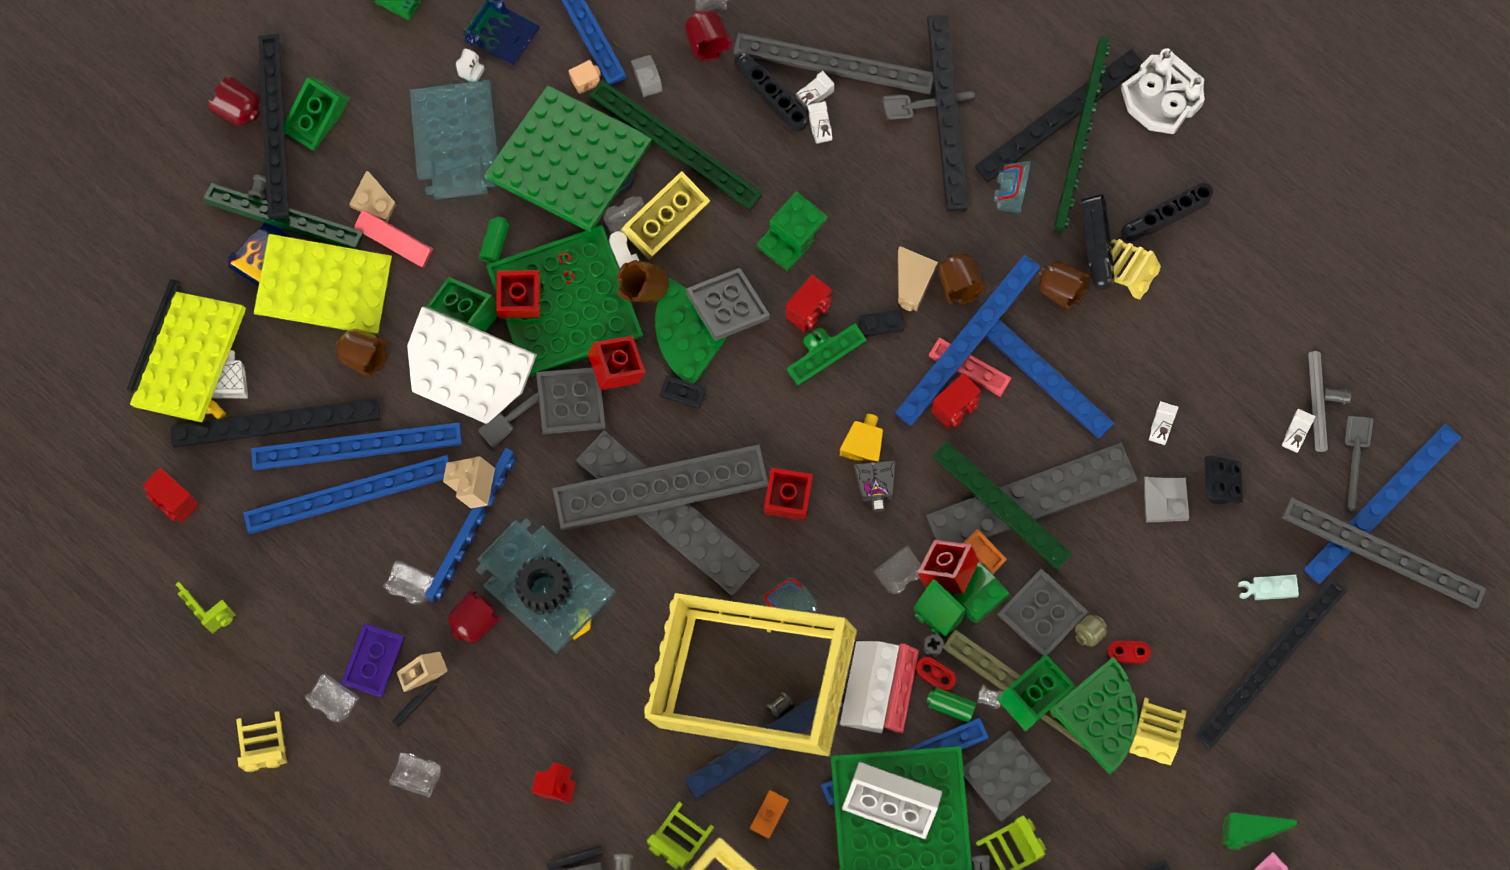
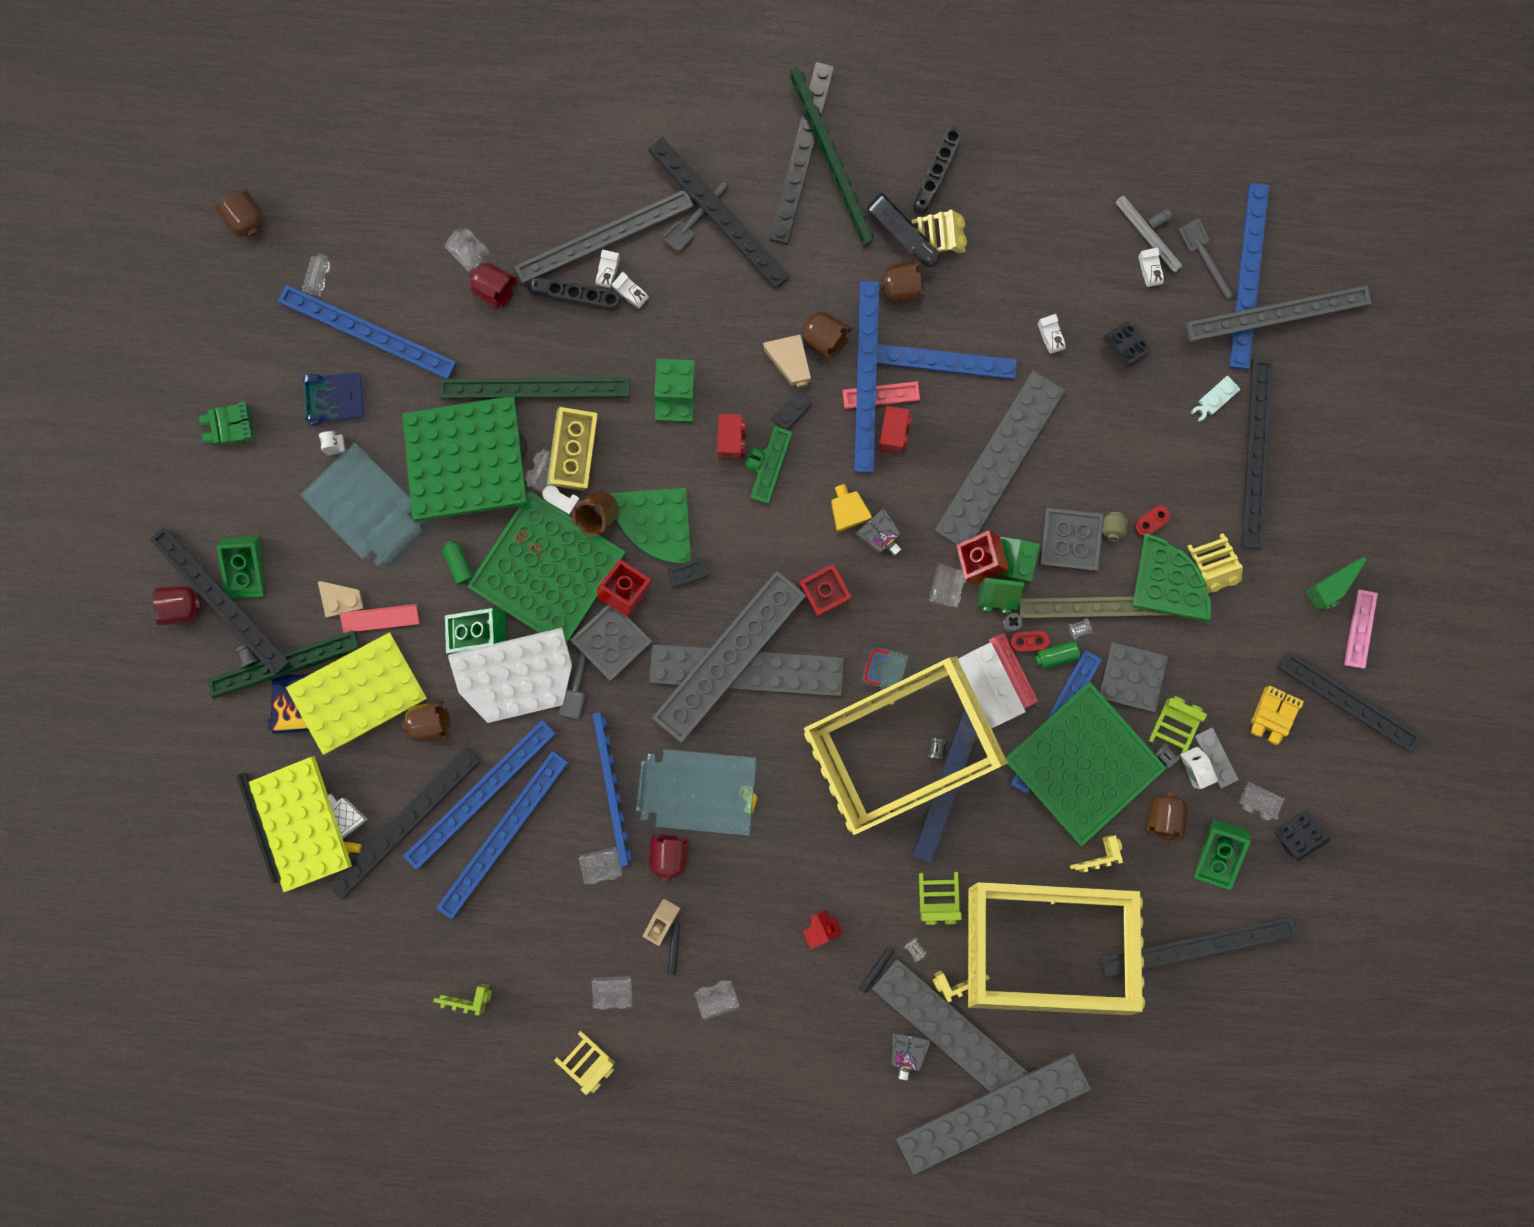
camera: 35 degrees left, 10 degrees up
red brick [143,468,199,523] -> none
dark purple plate [341,623,405,698] -> none
tan brick [443,457,495,508] -> none
red brick [497,270,541,318] -> none
black tyre [515,556,572,615] -> none
light nougat brick [568,60,602,95] -> none
light grey slope [631,55,662,98] -> none
dark grey plate [685,268,770,341] -> none
orange plate [750,790,789,839] -> none
white slope [842,762,942,839] -> none
dark green plate [932,441,1072,571] -> none
orange plate [963,529,1007,574] -> none
clear light blue slope [993,161,1031,214] -> none
green slope [997,654,1075,731] -> none
white brick [1121,49,1205,134] -> none
light grey plate [1144,477,1189,523] -> none

